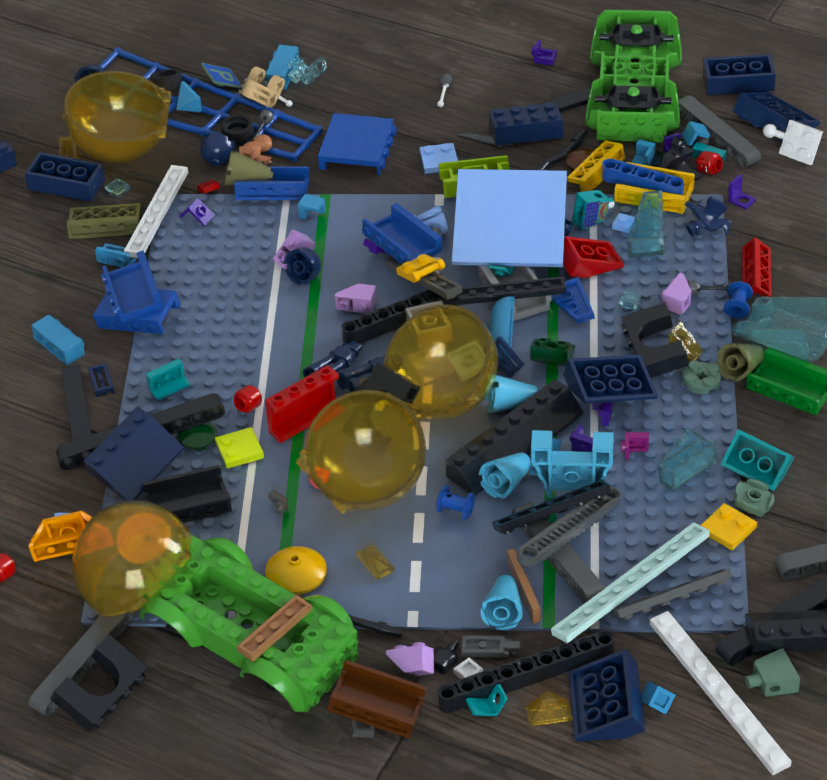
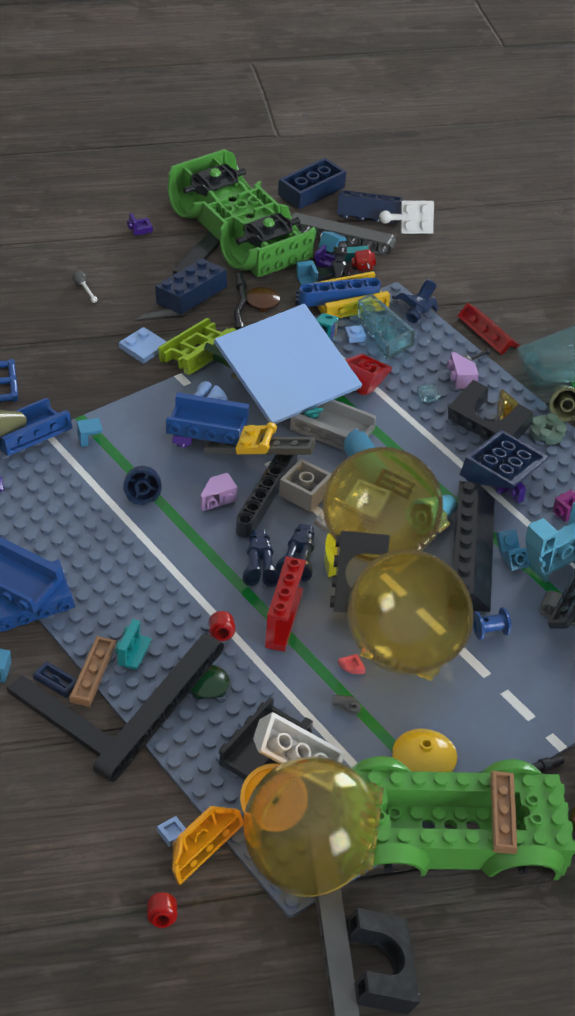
camera: 45 degrees left, 0 degrees up
dark blue slope [84,406,184,504] -> none
neon yellow plate [215,427,264,469] -> none
lavender slope [273,229,316,269] -> none
blue panel [318,113,397,176] -> none
clear yellow slope [355,543,395,580] -> none
black tile [454,276,566,306] -> none
medium azure cone [479,452,532,499] -> none
dark green brick [530,338,575,367] -> none
blue wing [551,277,595,324] -> none
yellow fence [567,140,625,192] -> none
dark purple bracket [570,425,593,452] -> none
blue hose [724,281,753,319] -> none
dark purple bracket [728,174,756,210] -> none
none -> medium nougat tile [69,636,116,707]
none -> white slope [253,712,345,792]

